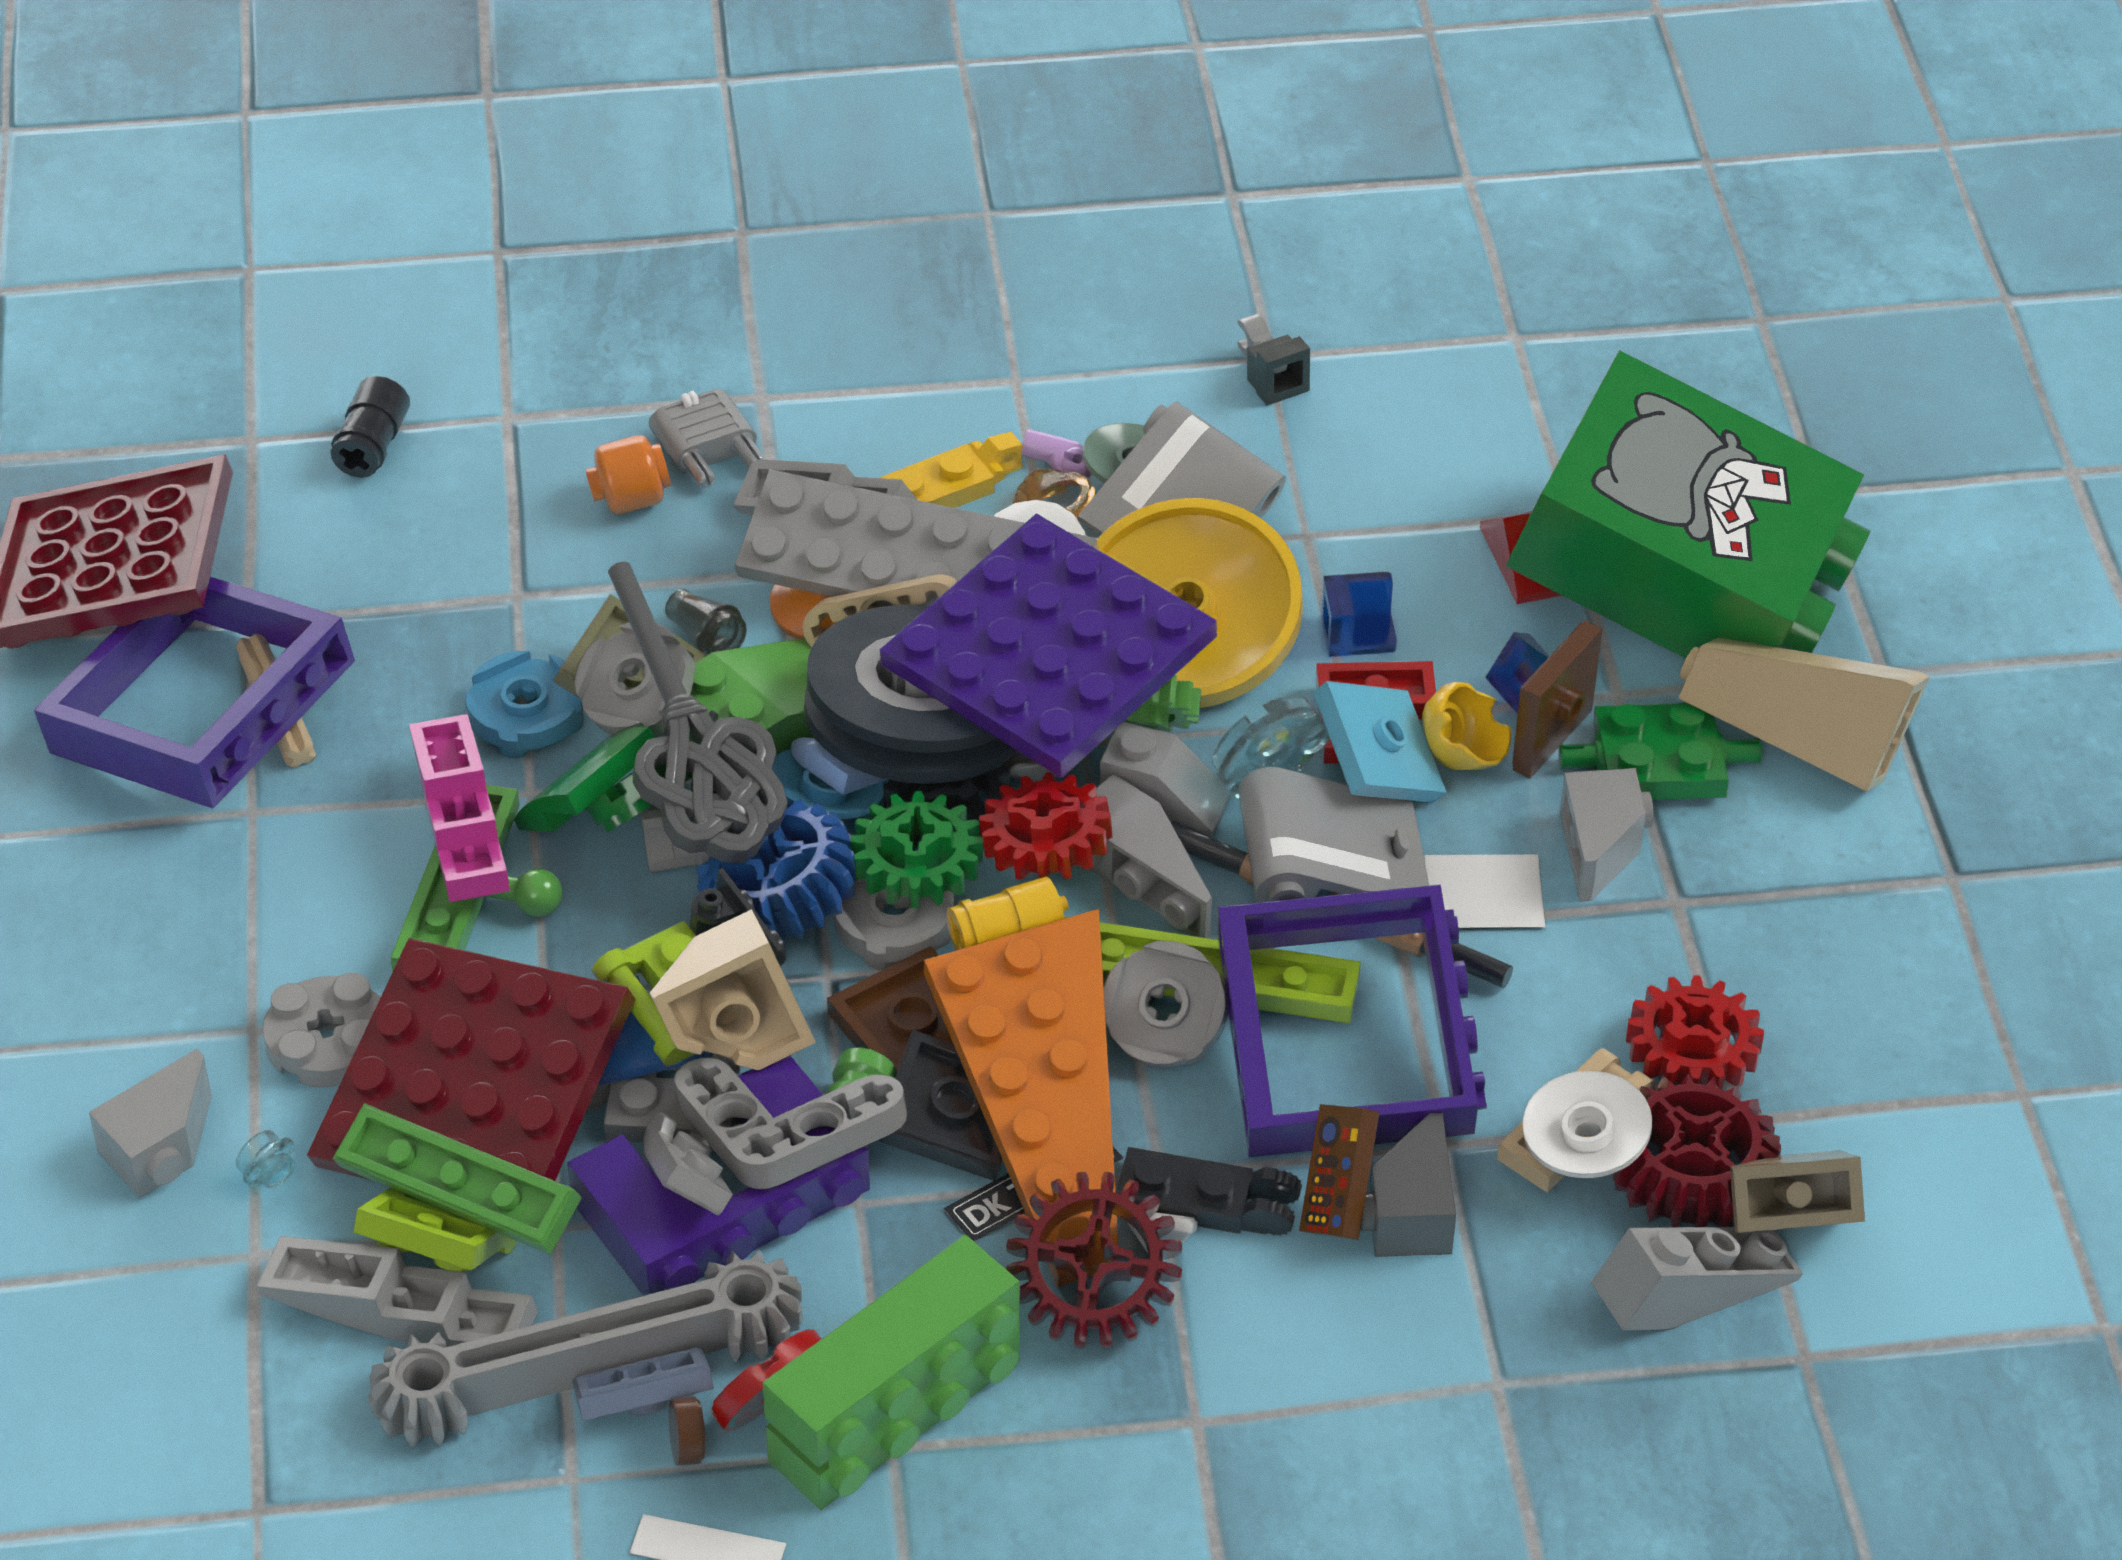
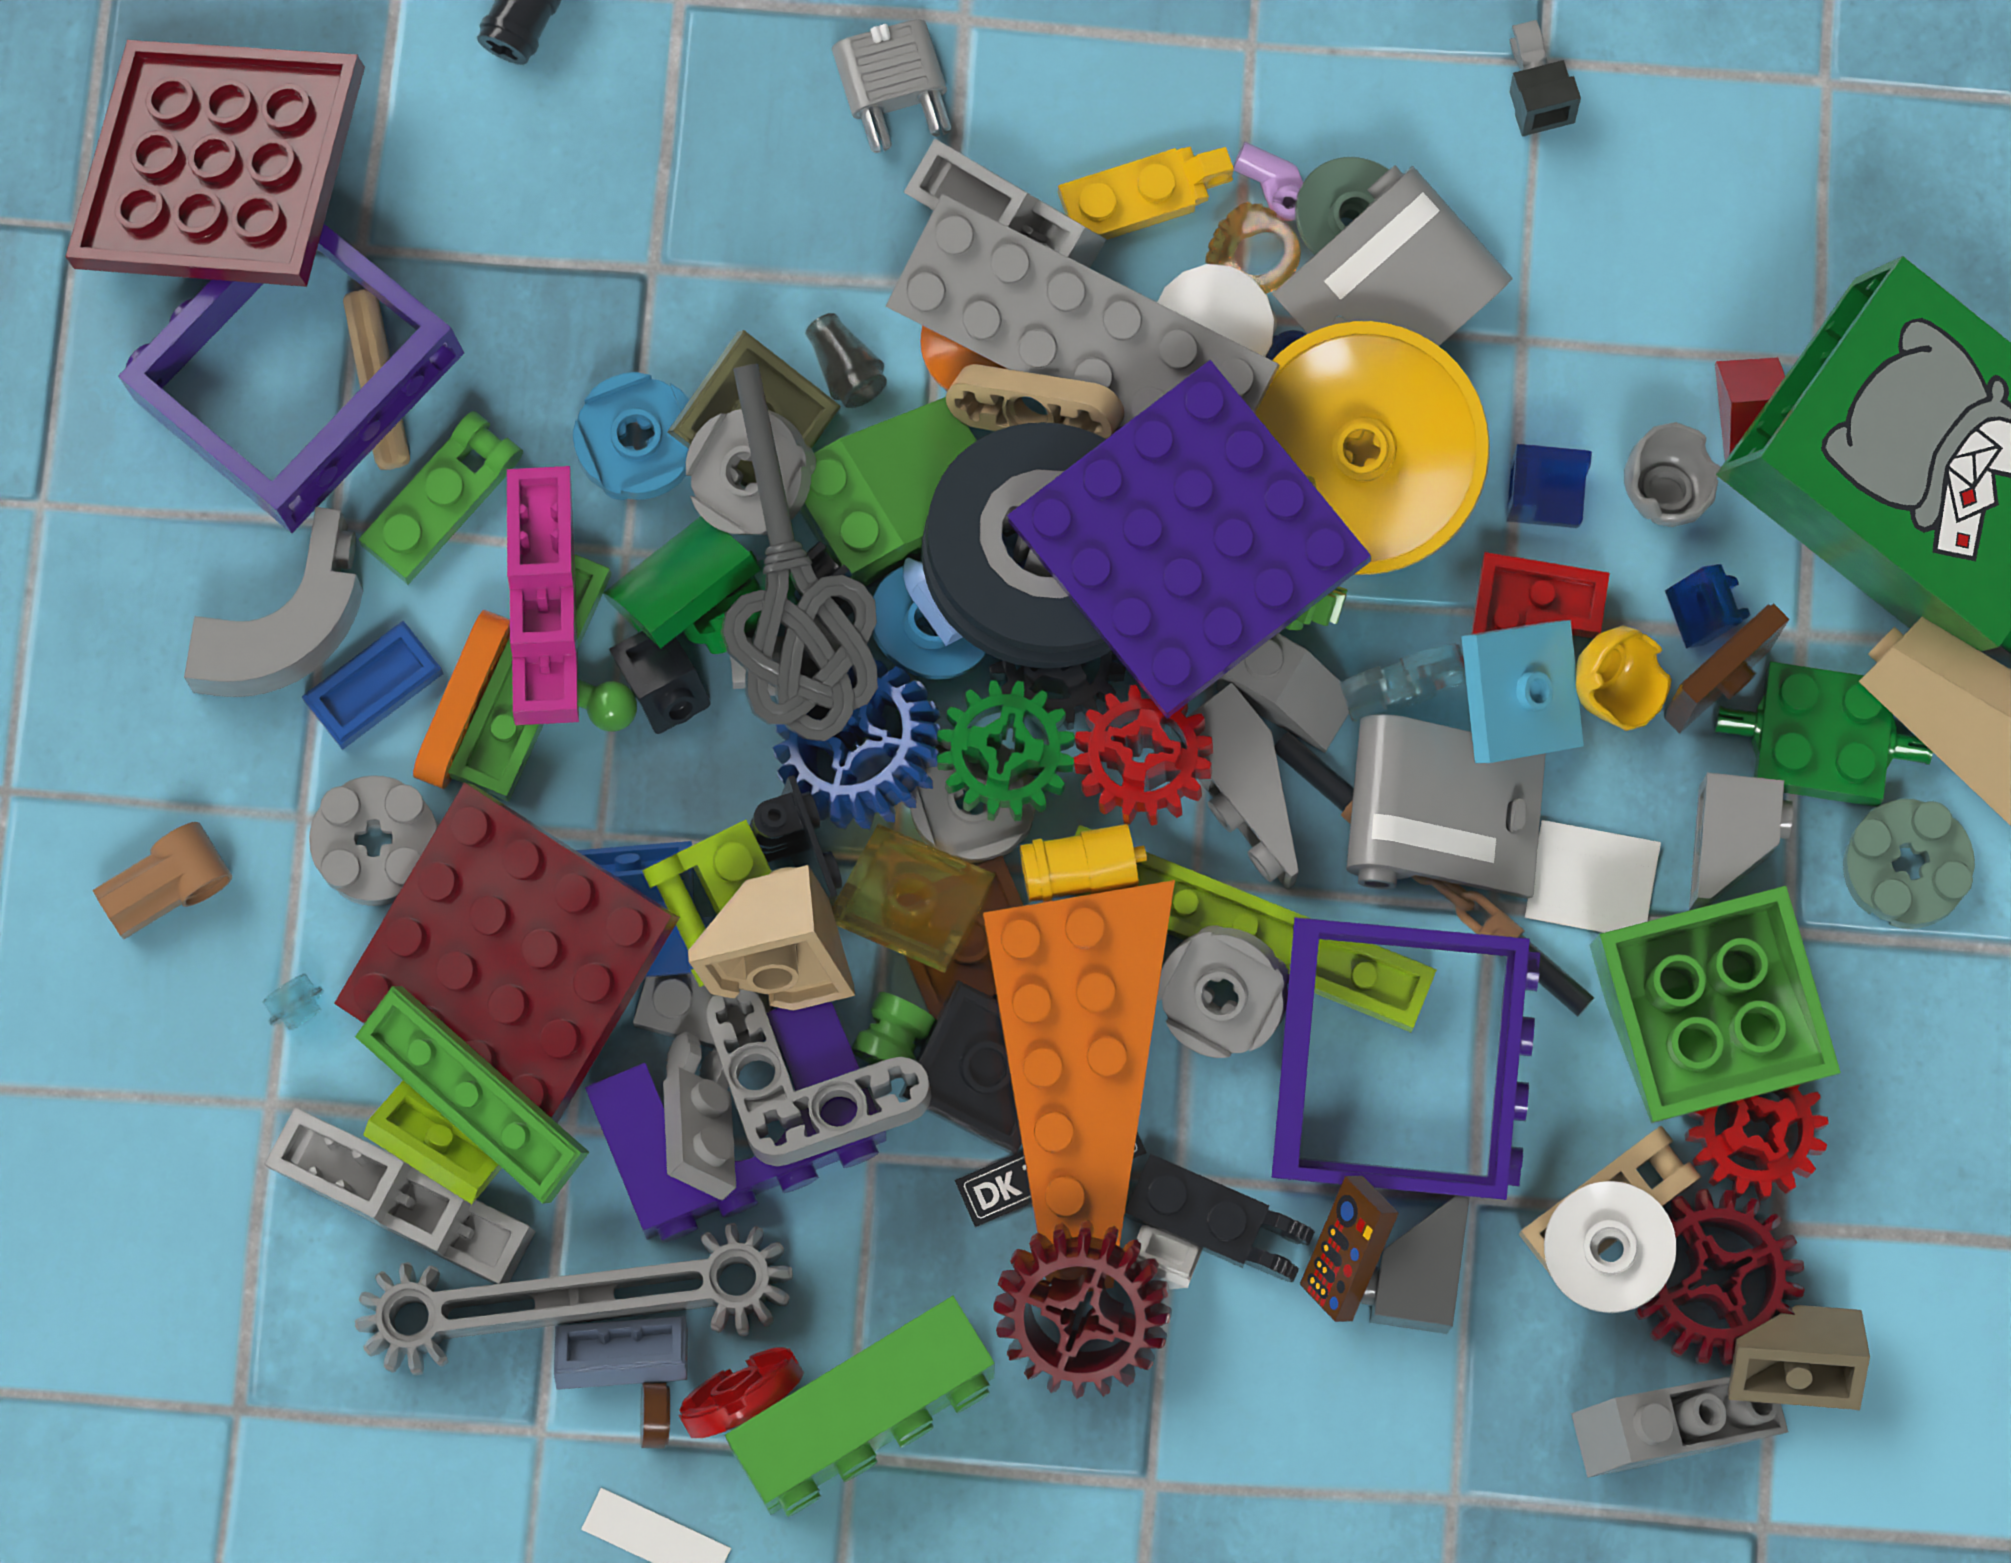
camera: 10 degrees right, 30 degrees up
light grey slope [89,1049,212,1198] -> none
orange head [585,435,671,515] -> none
none -> medium nougat piece [93,822,232,940]
none -> light grey arch [184,507,363,697]
none -> blue tile [302,621,443,750]
none -> bright green plate [358,410,523,585]
none -> orange beam [413,609,510,789]
none -> black bracket [609,631,711,734]
none -> clear yellow slope [832,823,995,973]
none -> bright green slope [1589,886,1841,1123]
none -> light grey hair [1624,422,1720,527]
none -> sand green plate [1843,799,1975,929]

